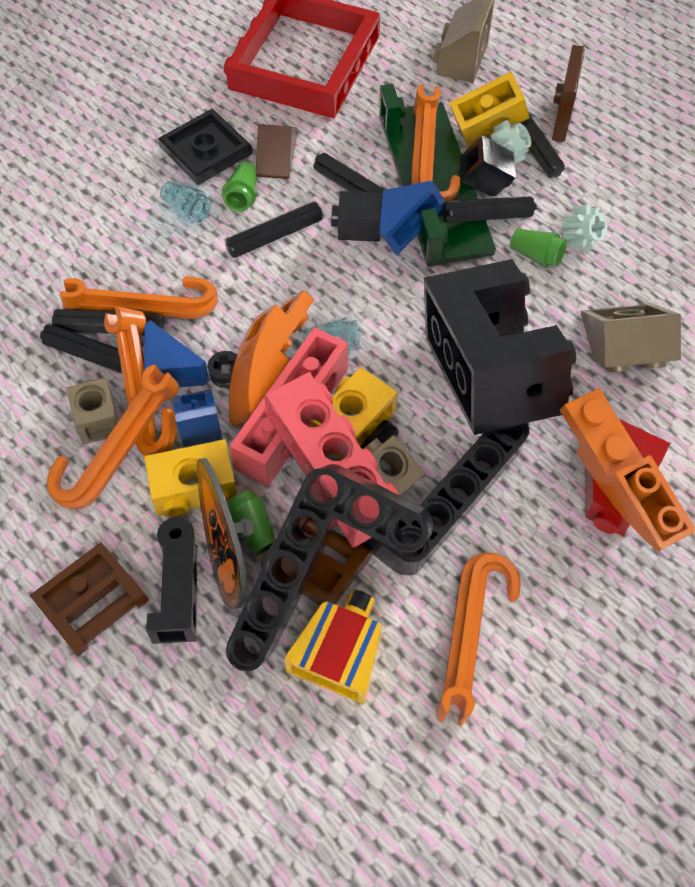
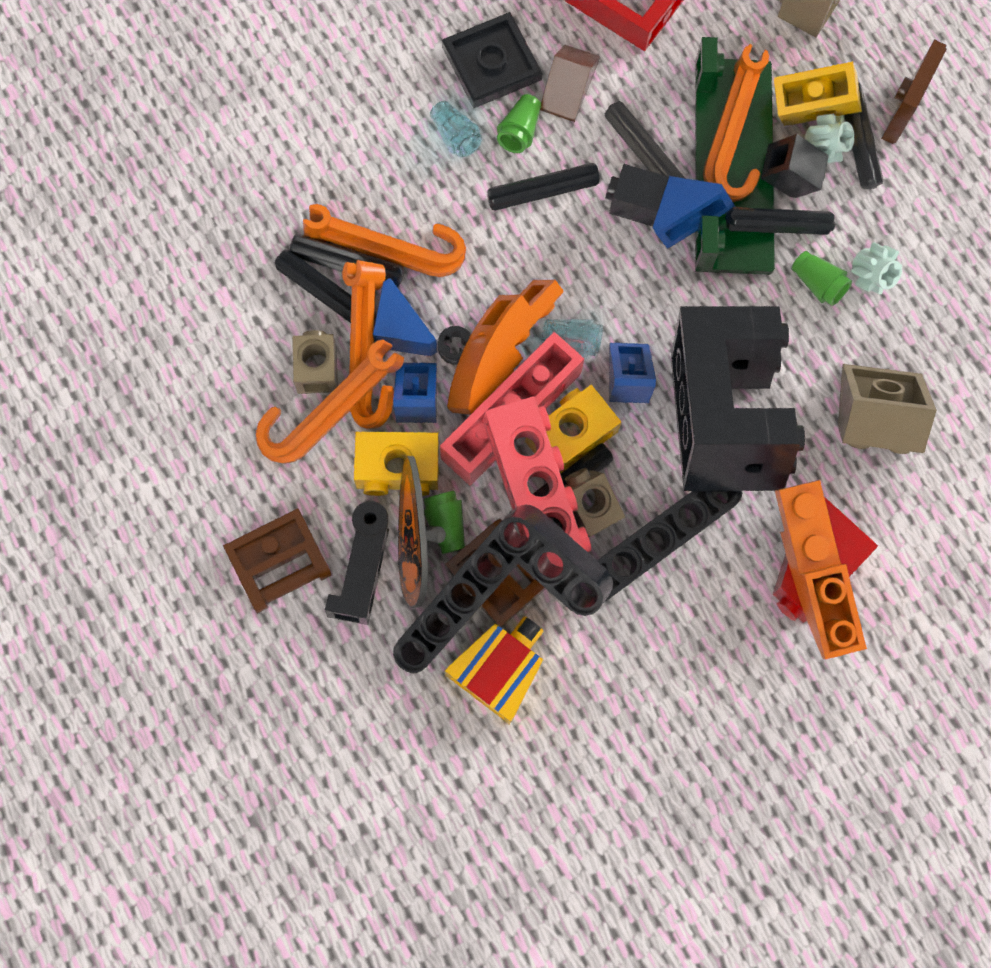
camera: 10 degrees right, 15 degrees up
orange piece [436,553,521,726] -> none
none -> blue slope [609,343,656,403]

